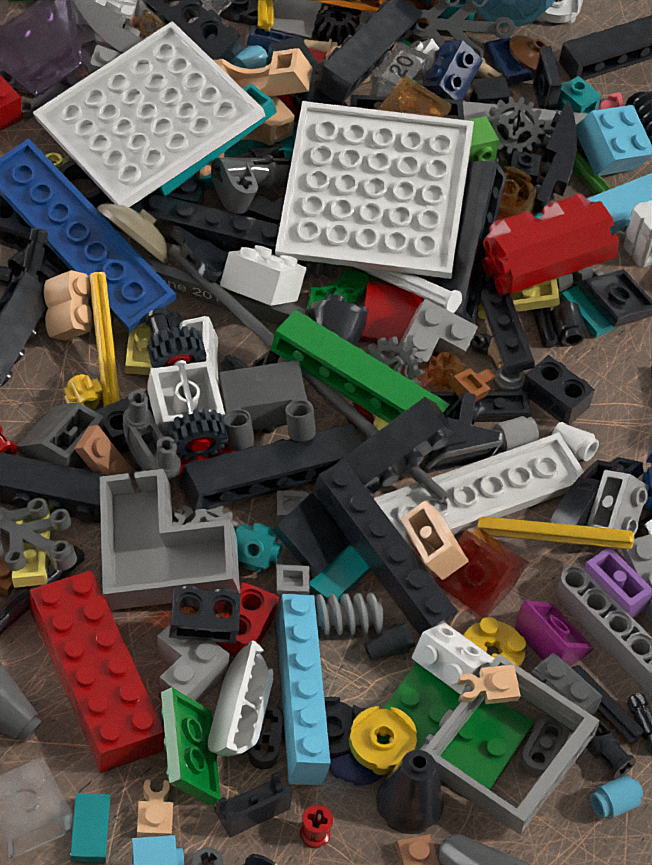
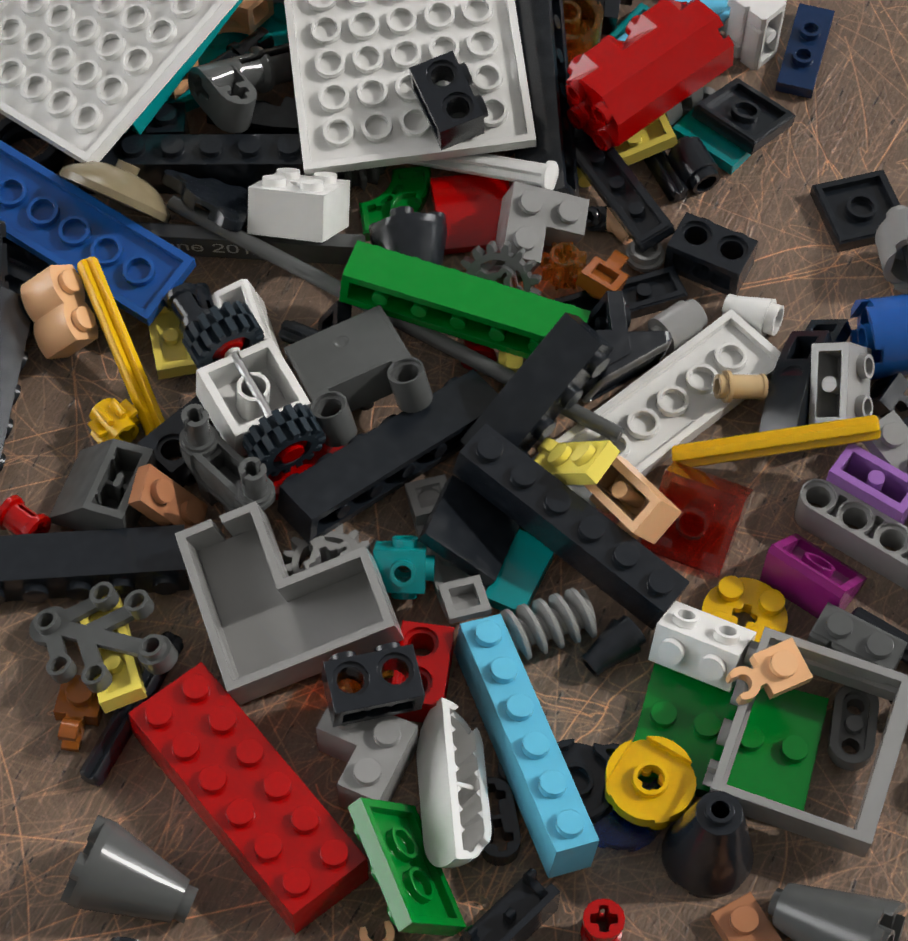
camera: 10 degrees left, 5 degrees up
none -> black brick [409,51,488,150]
none -> light yellow plate [534,437,620,485]
none -> tan pin [713,370,769,403]

